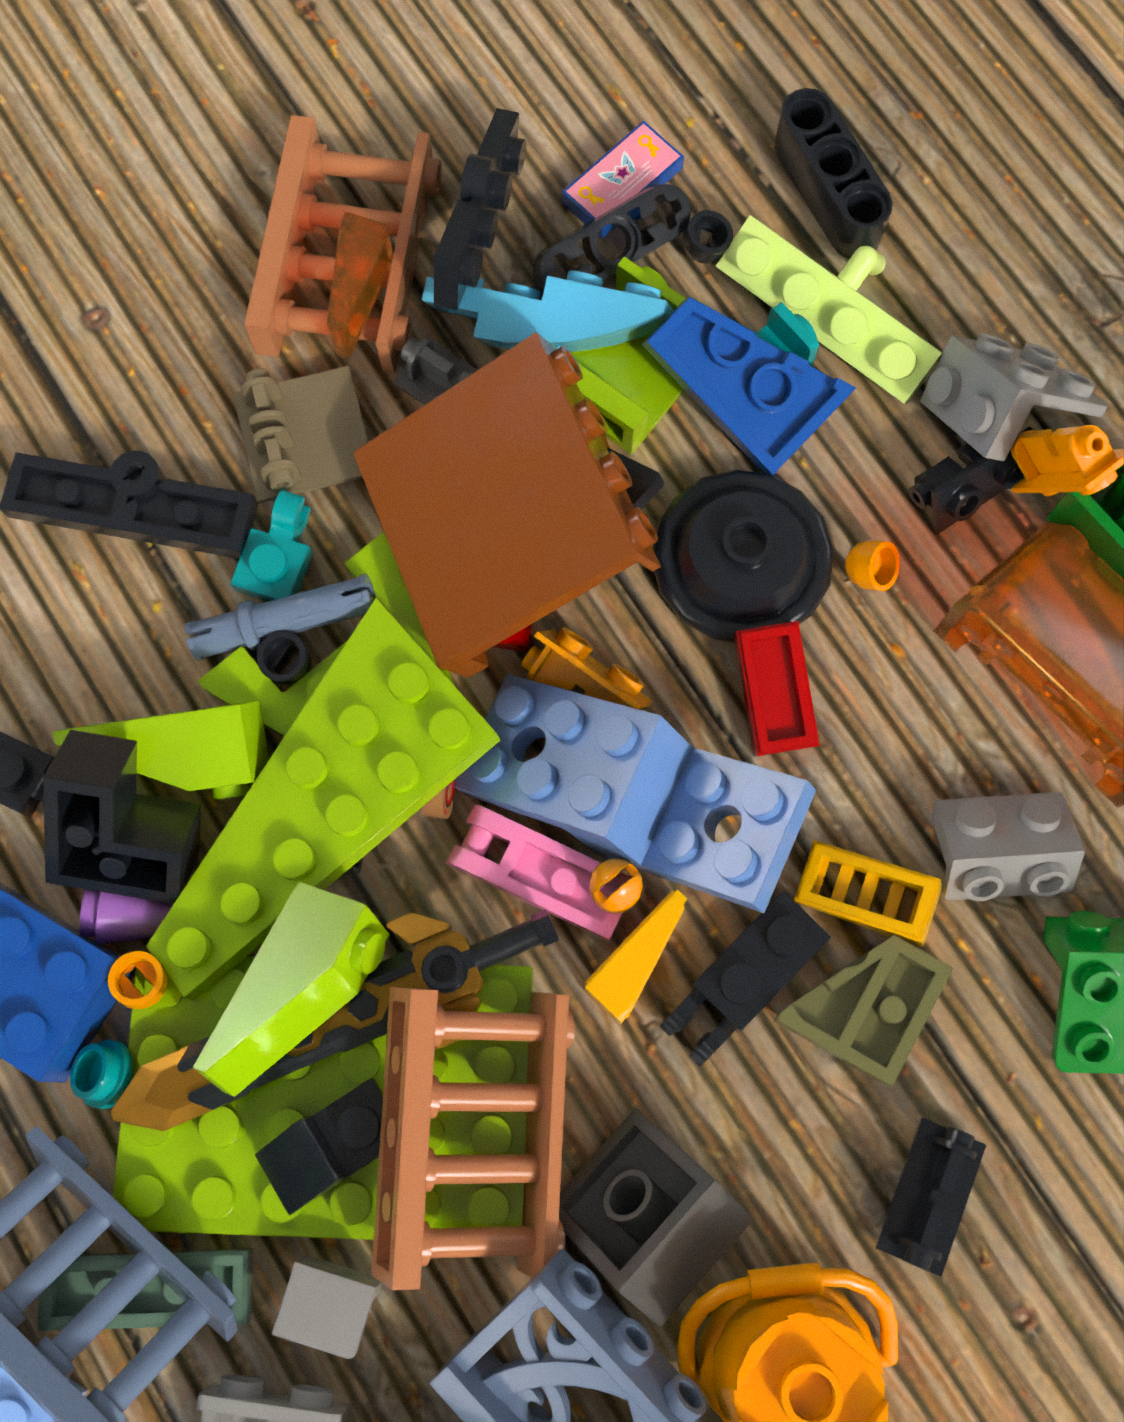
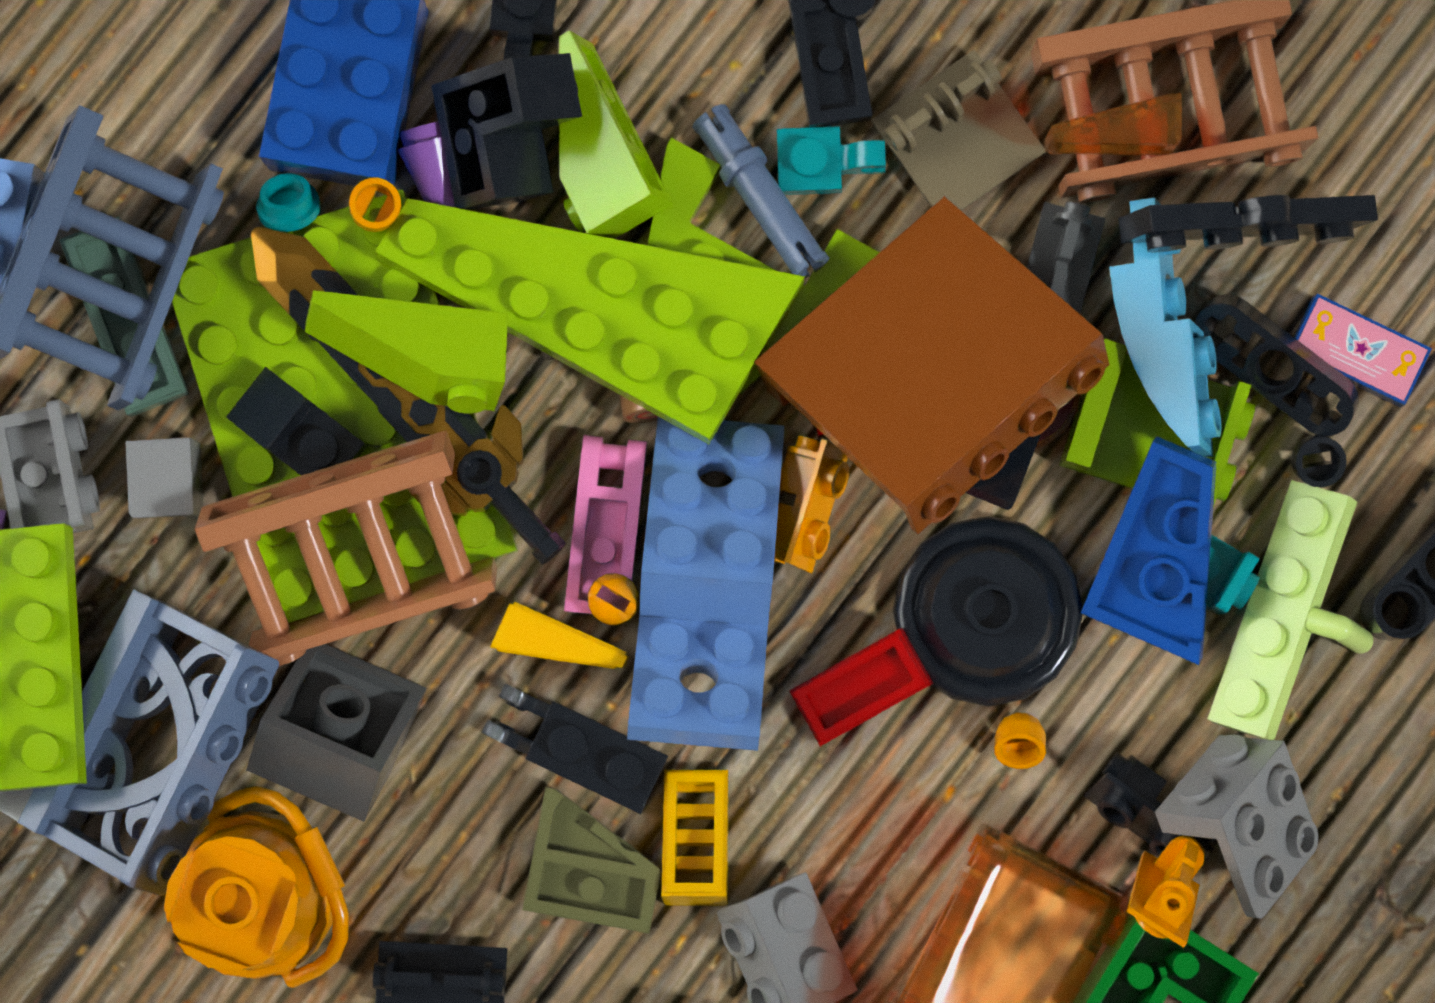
camera: 70 degrees right, 10 degrees up
black hinge [257,631,312,684] -> none

